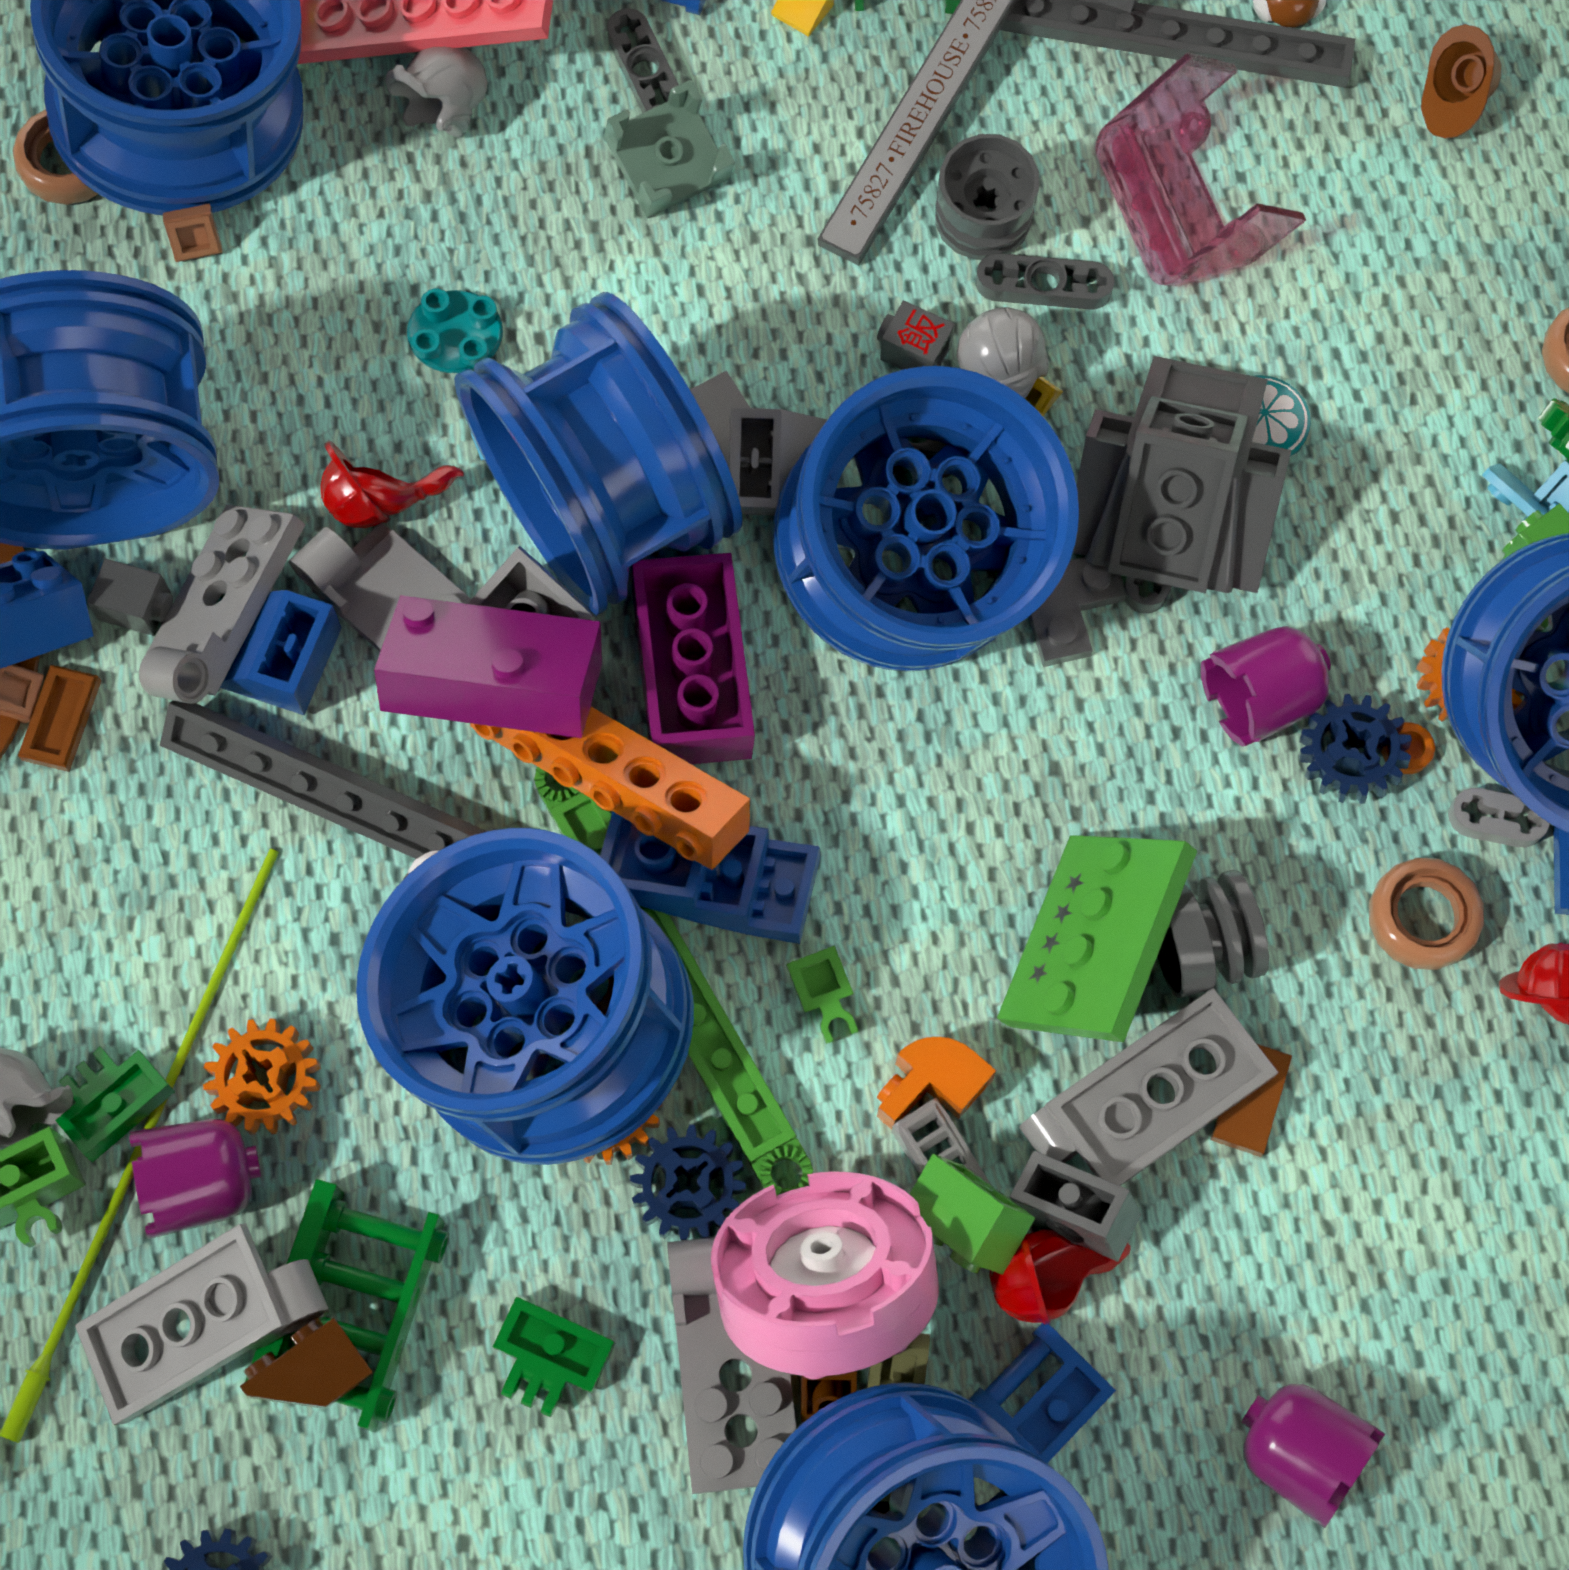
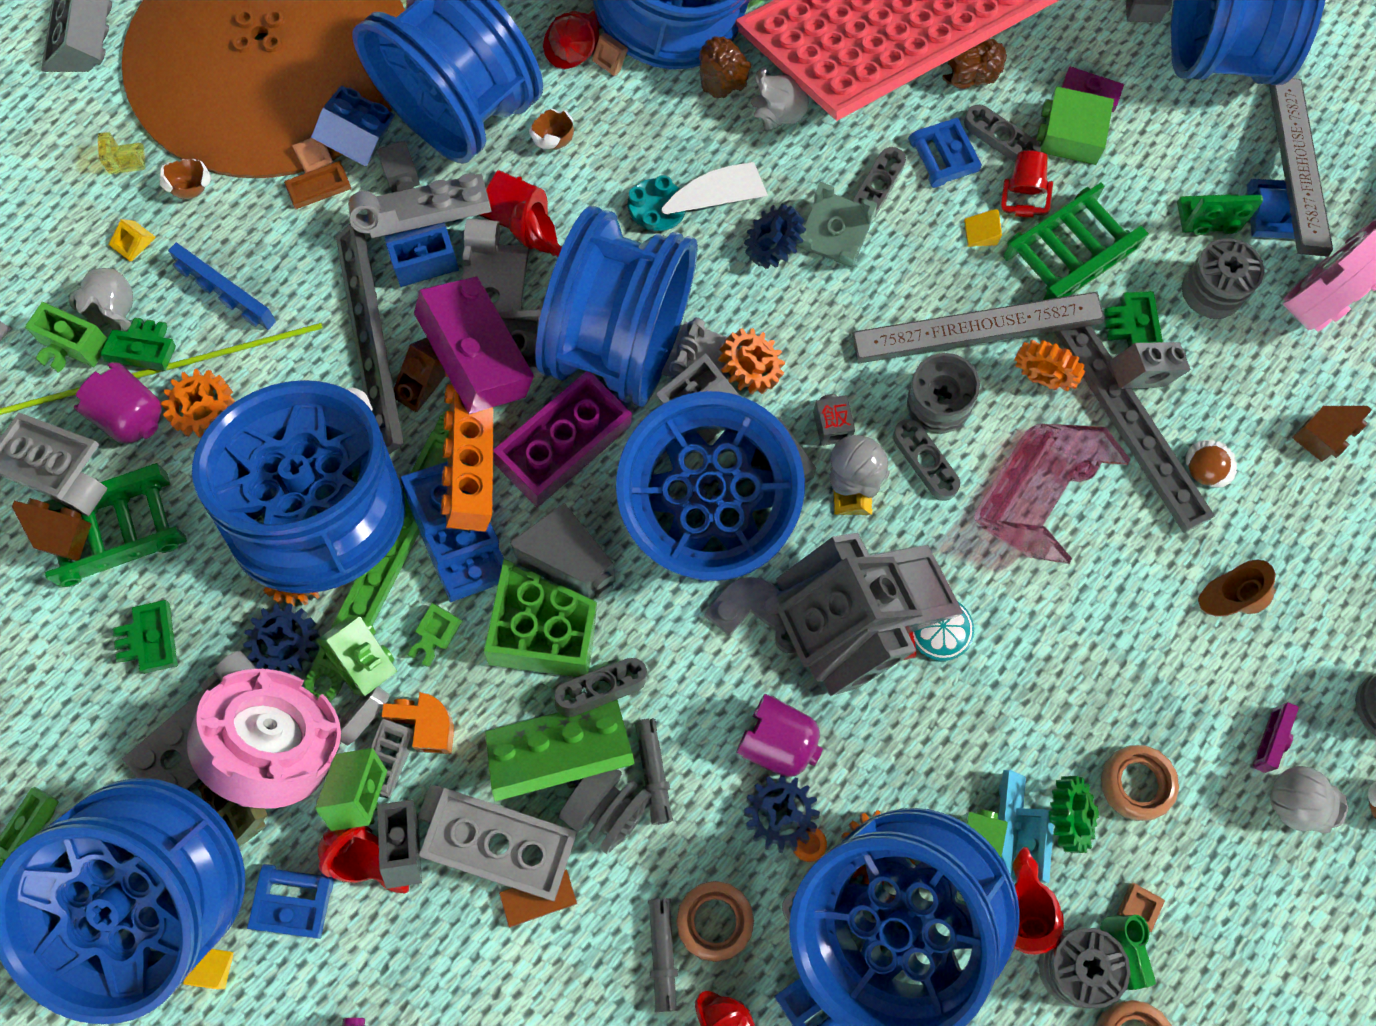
camera: 50 degrees right, 0 degrees up
none -> blue plate [168,242,276,330]
none -> brick [317,616,397,696]
none -> light grey beam [339,686,389,746]
none -> reddish brown slope [393,337,445,412]
none -> red piece [479,170,539,229]
none -> bright green wedge [484,559,597,677]
none -> dark grey slope [510,503,616,599]
none -> dark orange hair [529,109,575,150]
none -> red piece [543,10,602,69]
none -> dark grey beam [555,658,647,717]
none -> dark grey pin [634,718,673,825]
none -> dark grey pin [648,898,678,1012]
none -> white sticker [661,162,768,214]
none -> reddish brown hair [699,36,751,98]
none -> orange gear [718,328,785,394]
none -> dark blue gear [744,203,806,269]
none -> orange gear [1014,340,1085,391]

